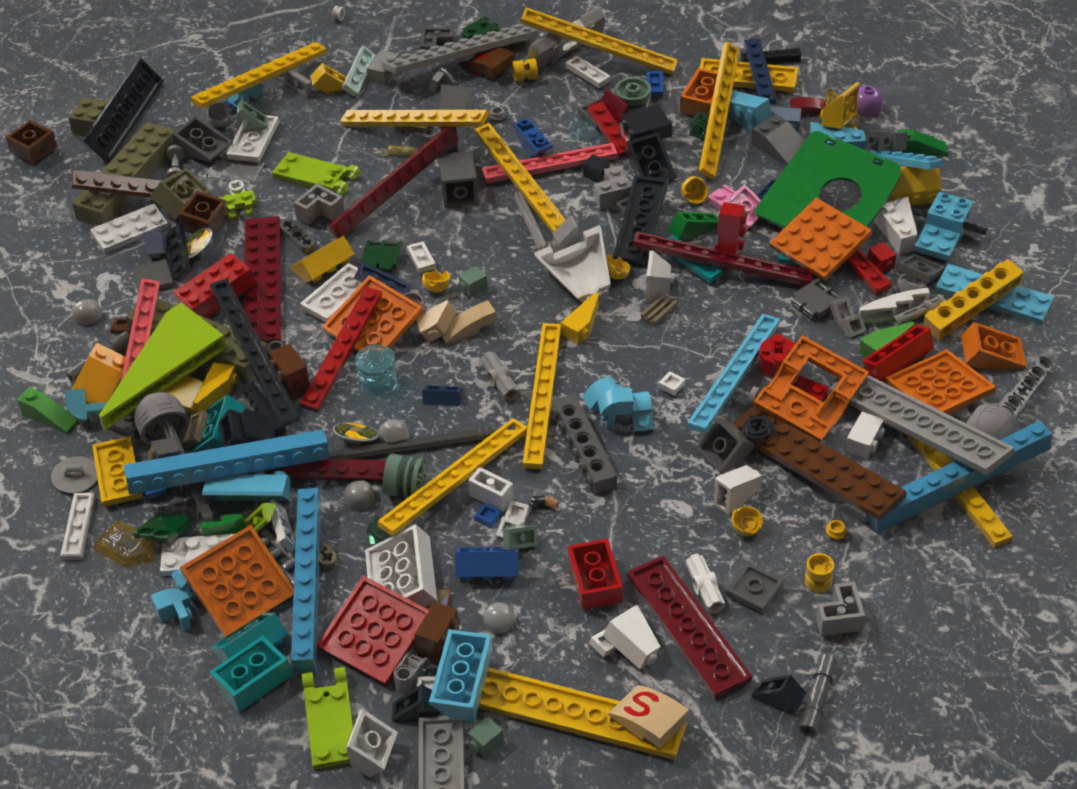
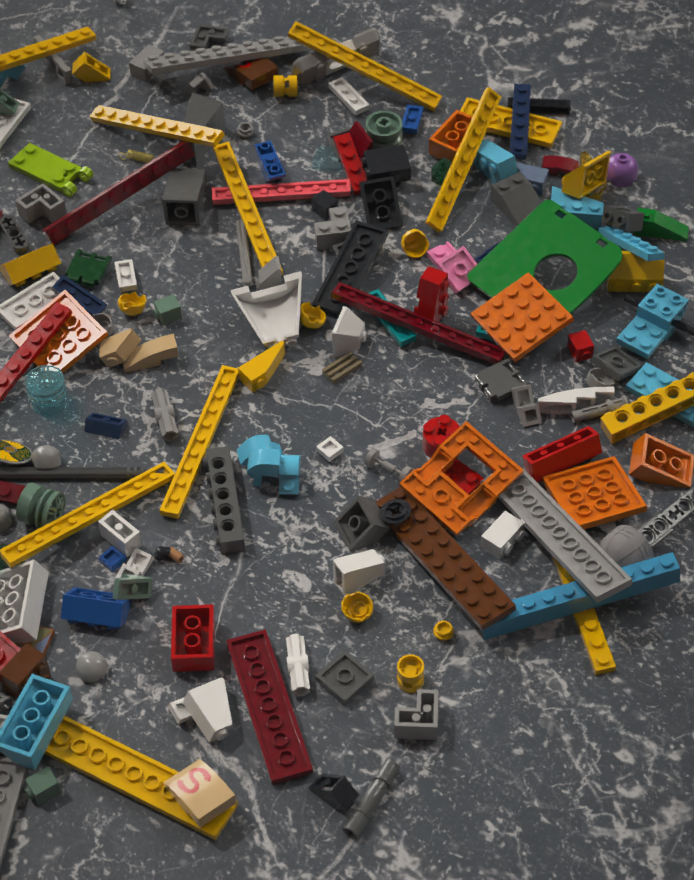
camera: 10 degrees right, 5 degrees up
light aqua plate [342,46,376,97] -> none
dark green plate [461,16,501,39] -> none
green slope [668,212,719,240] -> none
medium azure plate [687,314,780,434] -> none
red plate [845,248,891,294] -> none
bright green slope [860,322,915,358] -> none
white wedge [874,197,917,255] -> none

